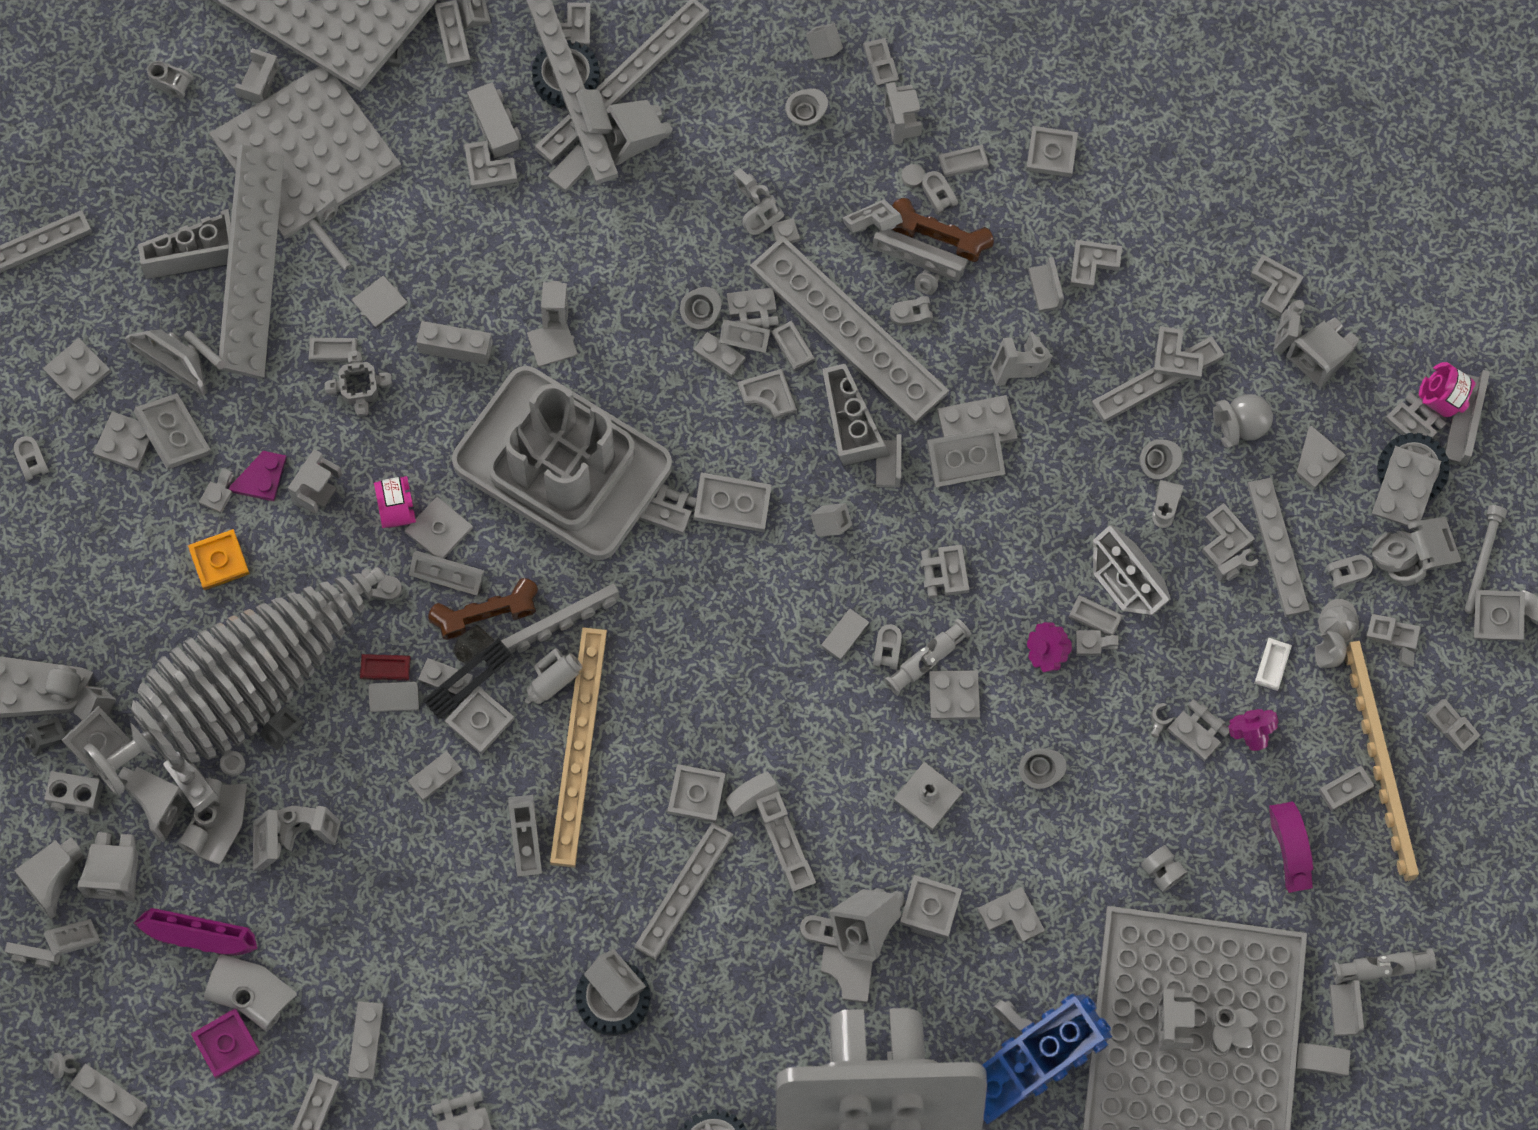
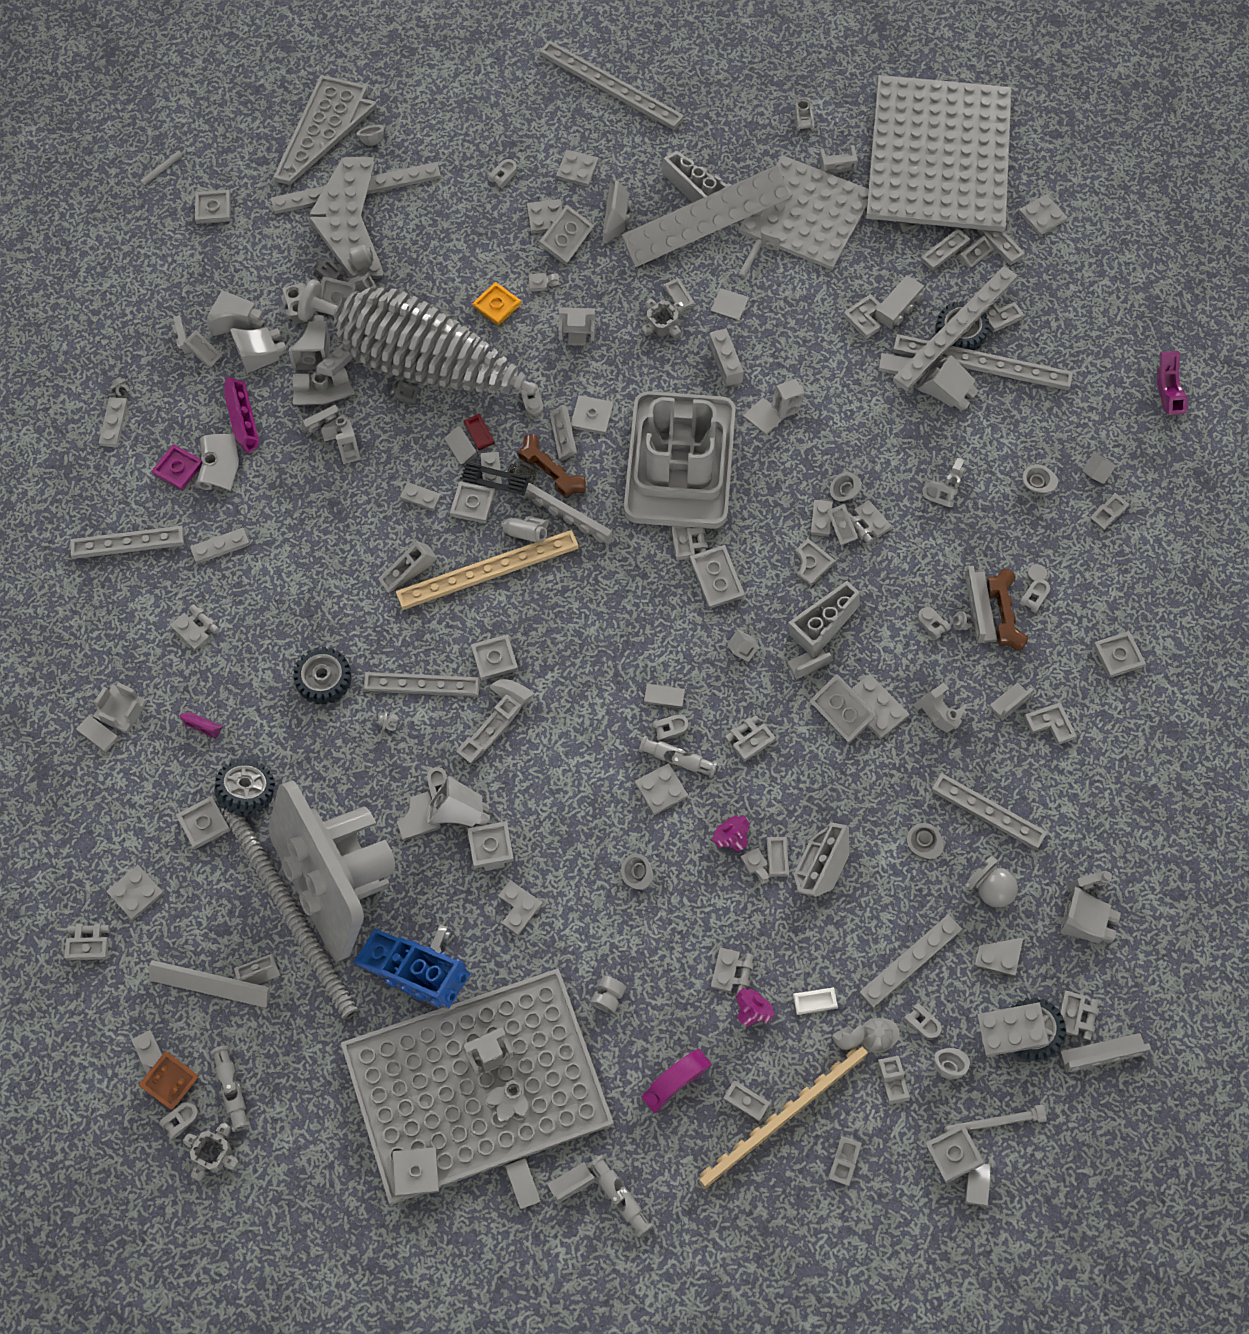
camera: 65 degrees right, 5 degrees down
light grey bar [184,331,225,369] -> none
light grey tile [220,751,245,776] -> none
magenta wing [229,451,287,501] -> none
dark pink brick [374,476,416,528] -> none
light grey tile [576,89,612,134] -> none
light grey panel [584,949,646,1012] -> none
light grey plate [750,236,949,425] -> none
light grey plate [771,218,800,243] -> none
light grey tile [771,321,815,371] -> none
light grey plate [842,199,903,233] -> none
light grey panel [884,82,922,144] -> none
light grey tile [893,762,963,831] -> none
light grey tile [938,145,989,177] -> none
light grey piece [1151,703,1173,738] -> none
light grey piece [1152,480,1184,528] -> none
light grey plate [1153,326,1204,380] -> none
light grey plate [1202,503,1255,569] -> none
light grey plate [1215,549,1258,582] -> none
light grey plate [1251,255,1303,317] -> none
light grey tile [1372,531,1419,572] -> none
light grey piece [1399,647,1414,667] -> none
light grey container [1407,517,1462,570] -> none
dark pink brick [1419,362,1476,417] -> none
none -> light grey plate [378,711,398,731]

